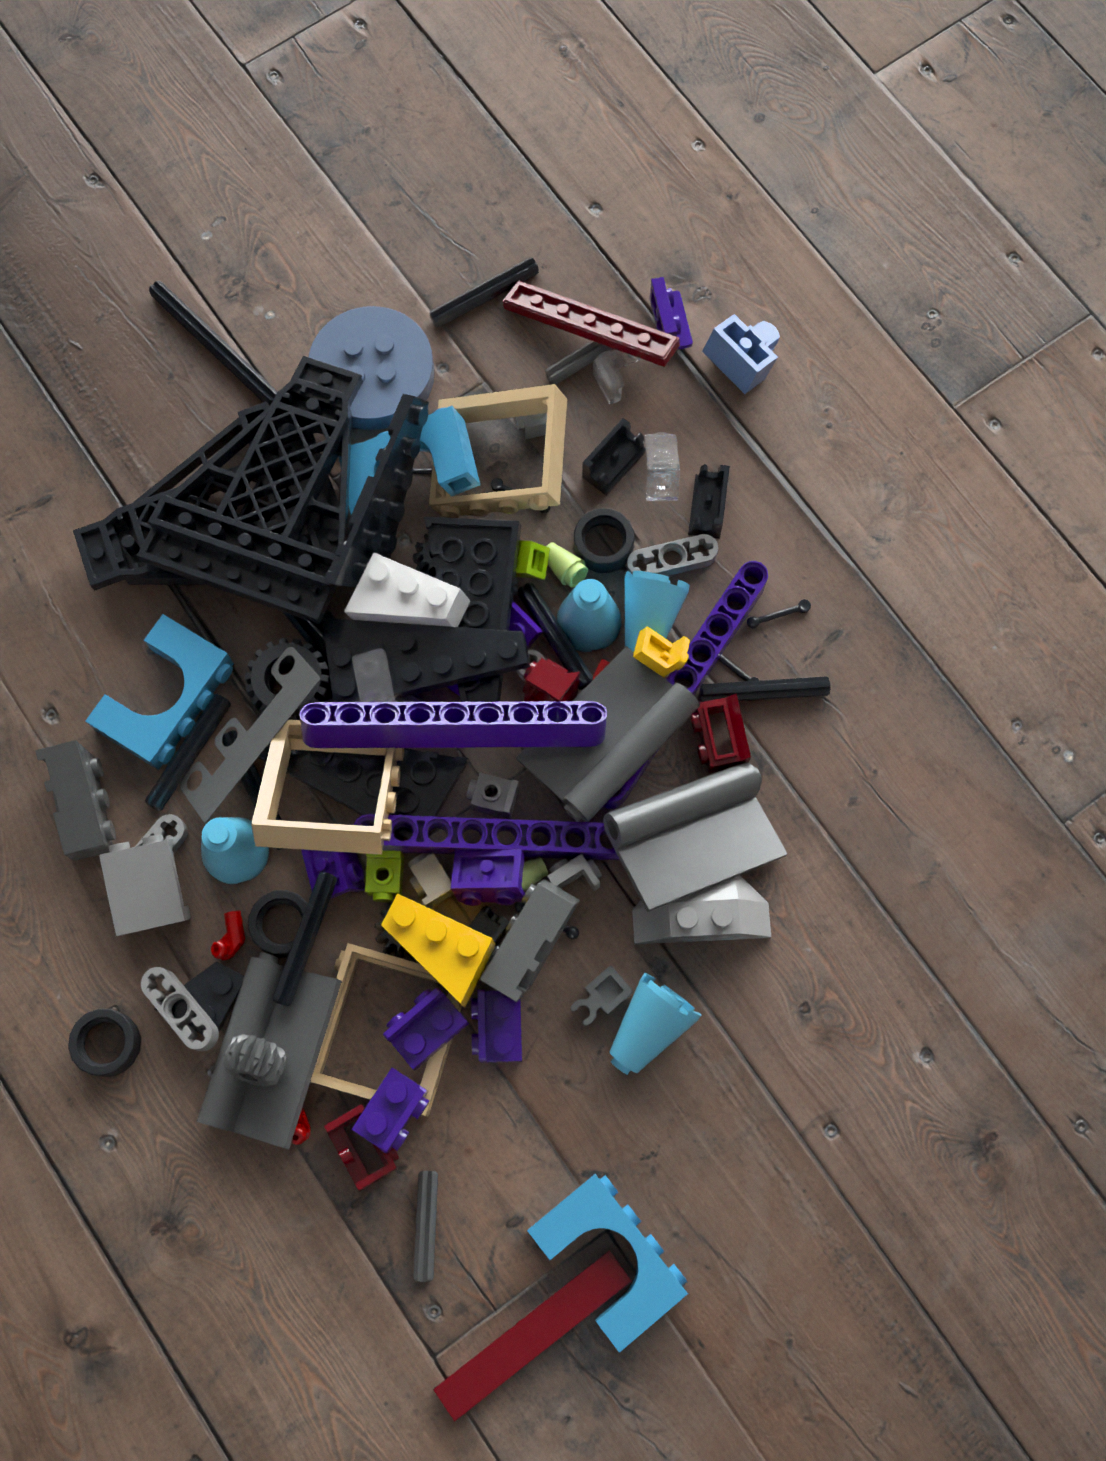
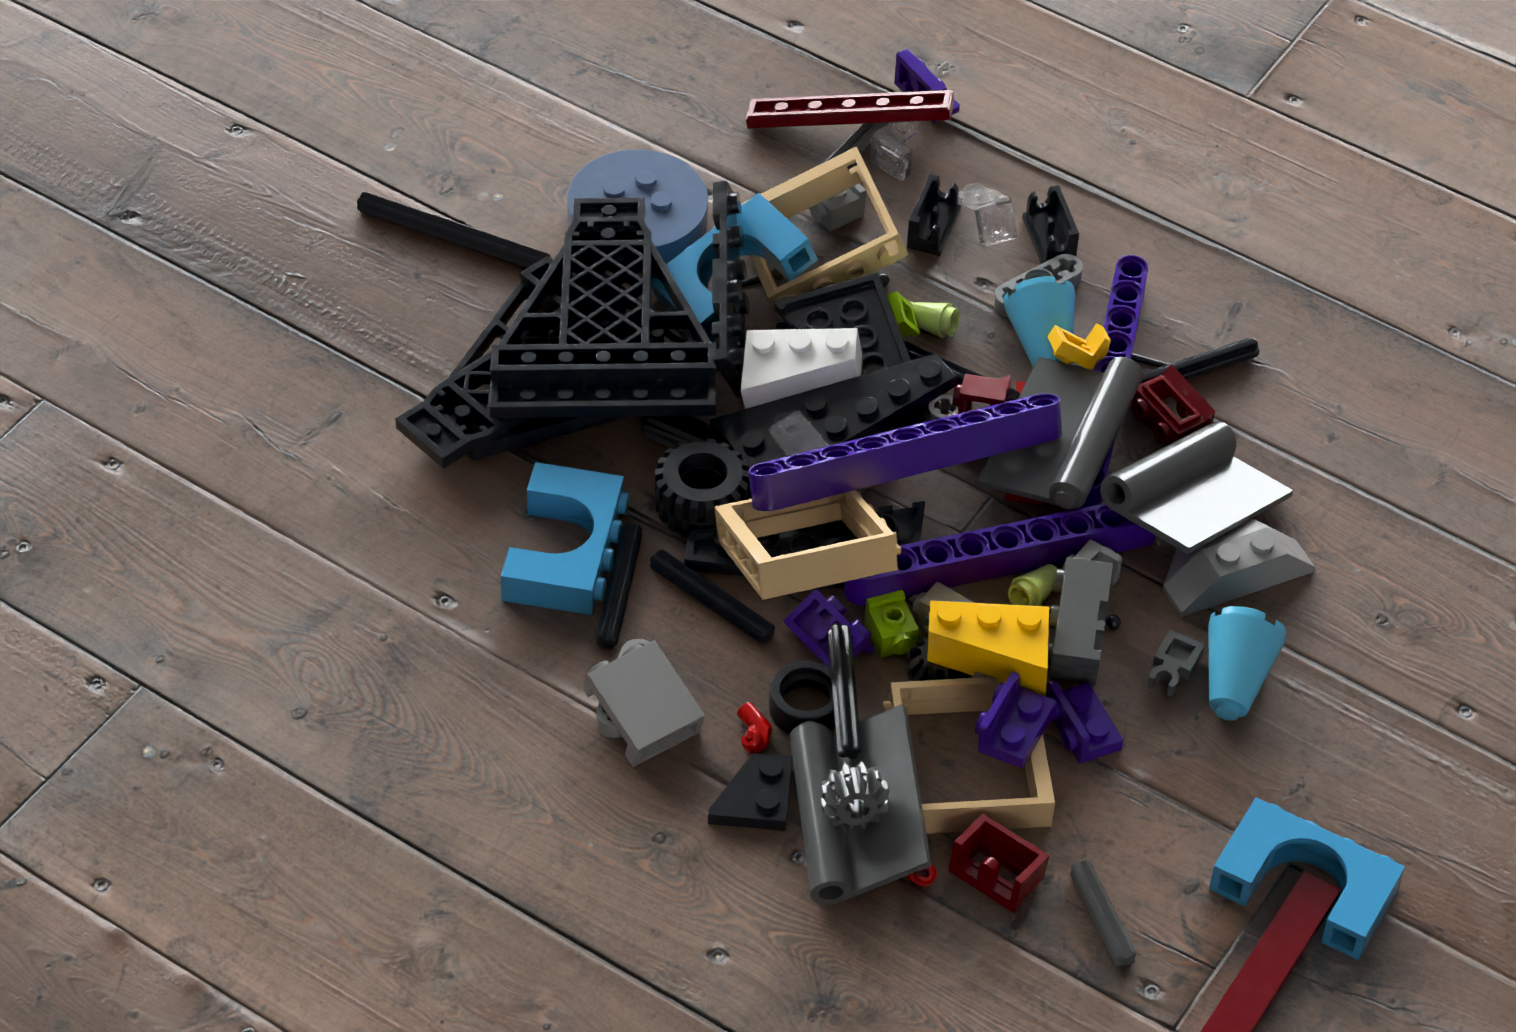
camera: 25 degrees left, 25 degrees down
dark grey wedge [35,740,116,861] -> none
black tyre [68,1009,141,1077] -> none
light grey beam [141,967,219,1051] -> none
dark grey piece [180,647,321,823] -> none
medium azure cone [201,817,269,884] -> none
dark purple bracket [352,1067,429,1154] -> none
black axle [430,257,539,327] -> none
dark purple bracket [450,849,525,906] -> none
light grey brick [466,772,519,819] -> none
medium azure cone [557,579,621,652] -> none
black tyre [574,508,634,573] -> none
medium blue brick [702,314,780,394] -> none
black hinge [747,599,811,629] -> none

